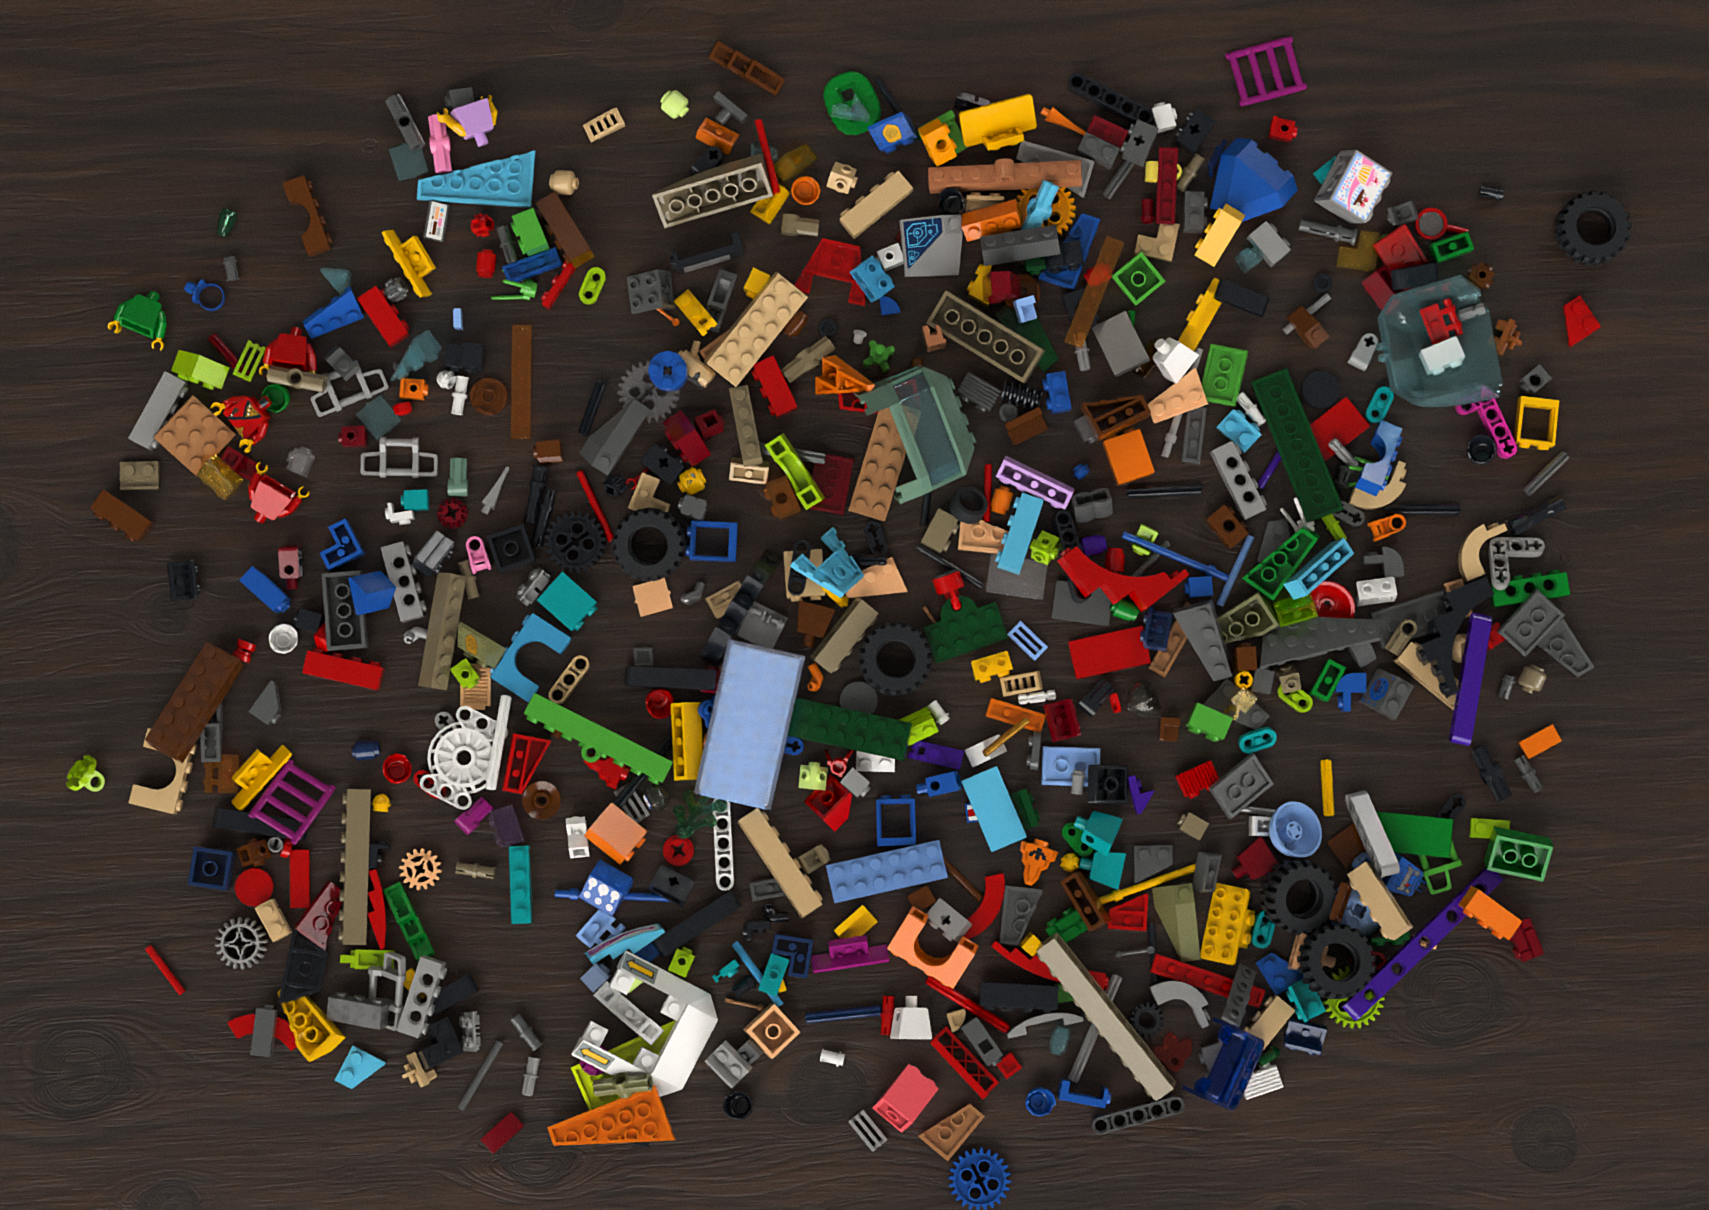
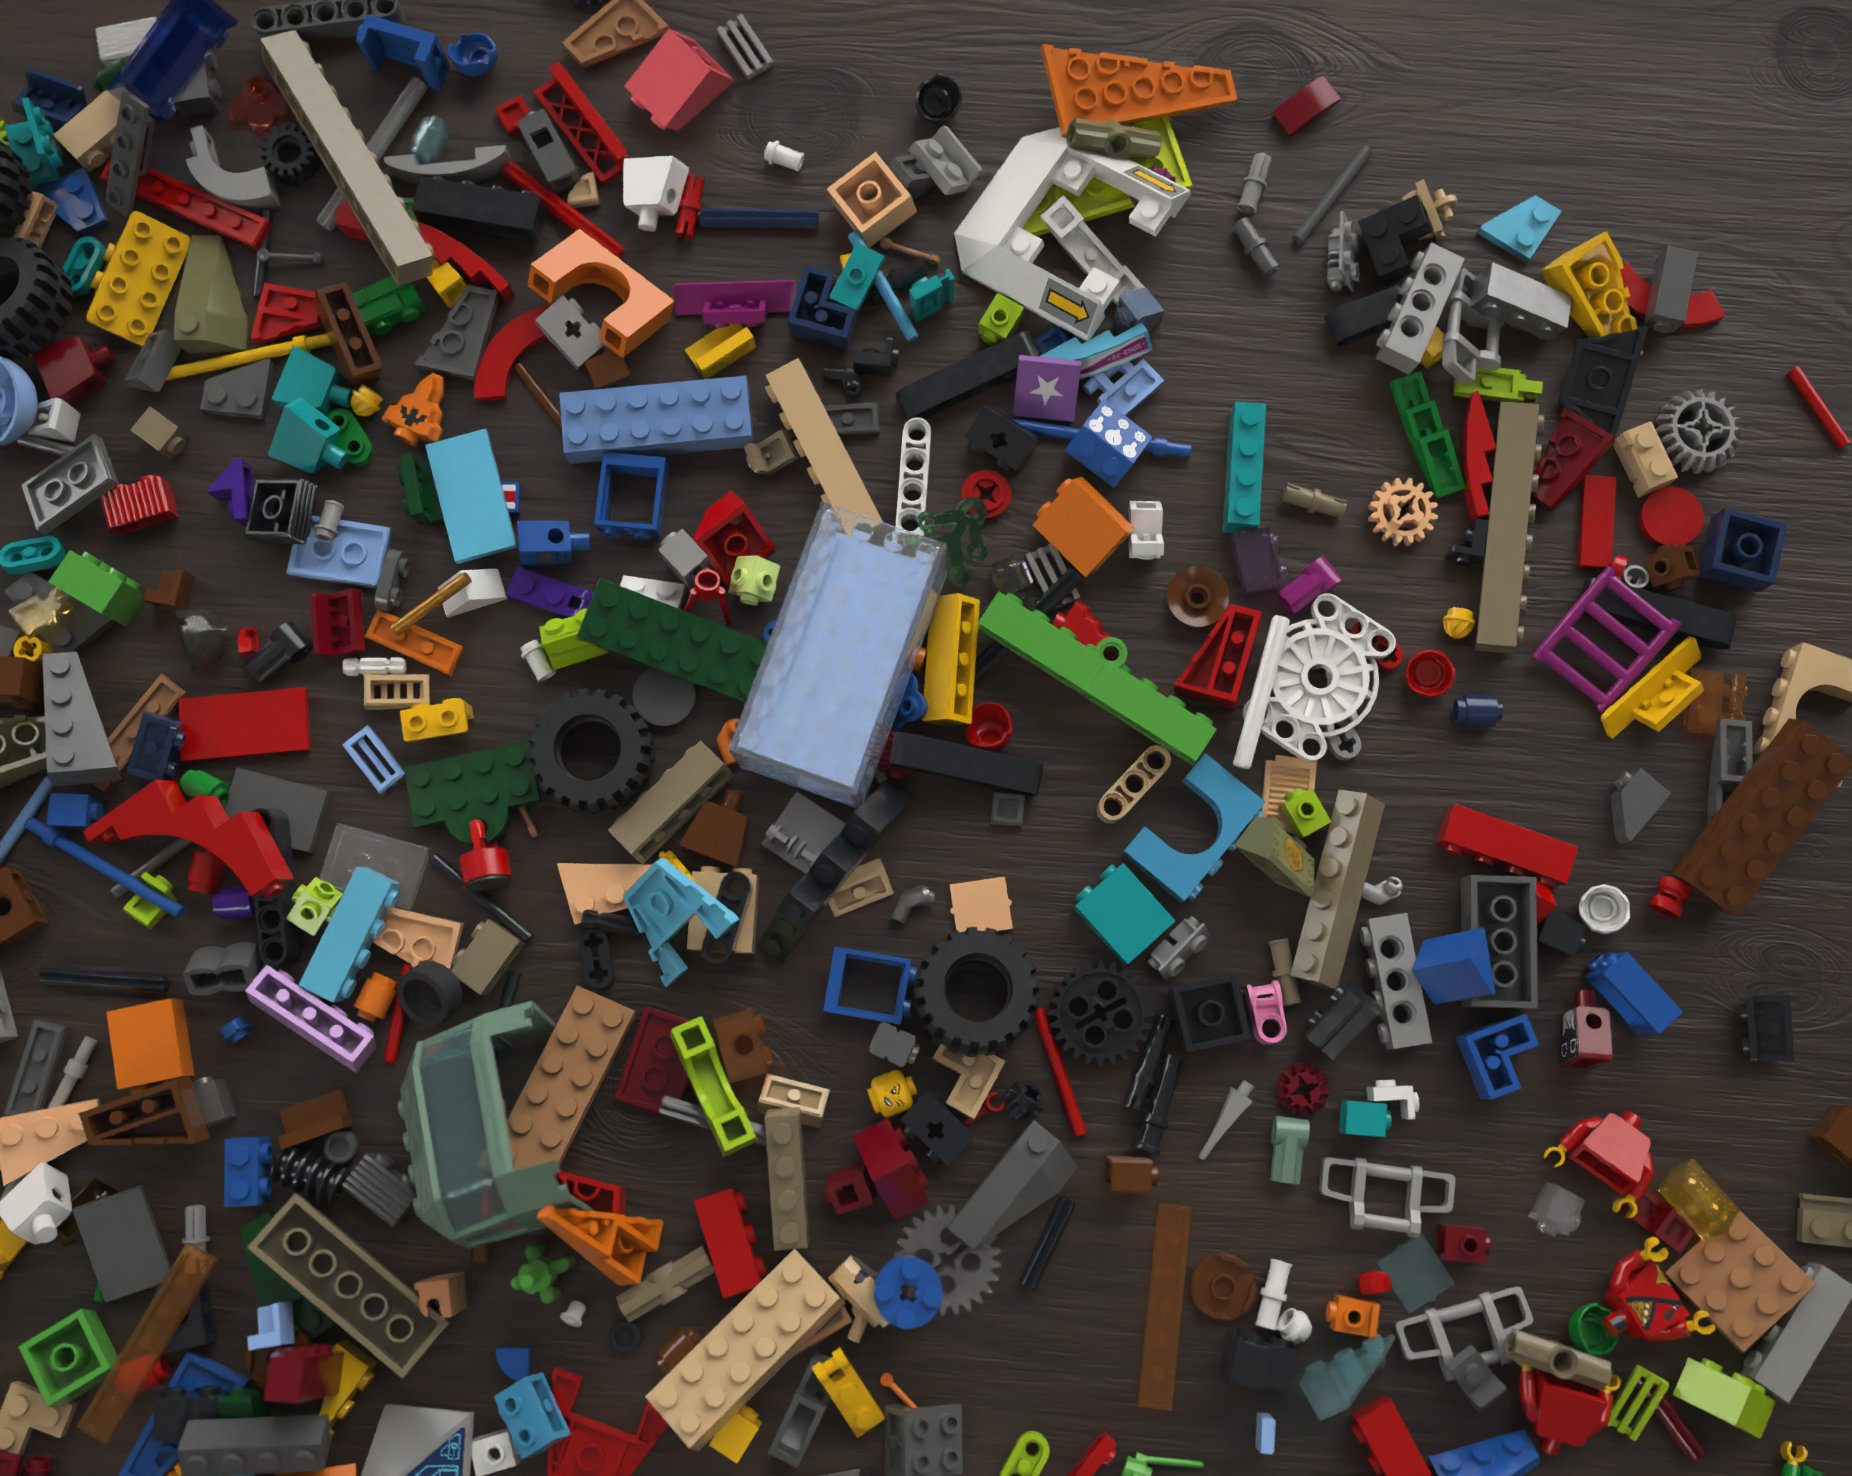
camera: 165 degrees left, 5 degrees down
none -> medium lavender tile [1013,355,1081,422]

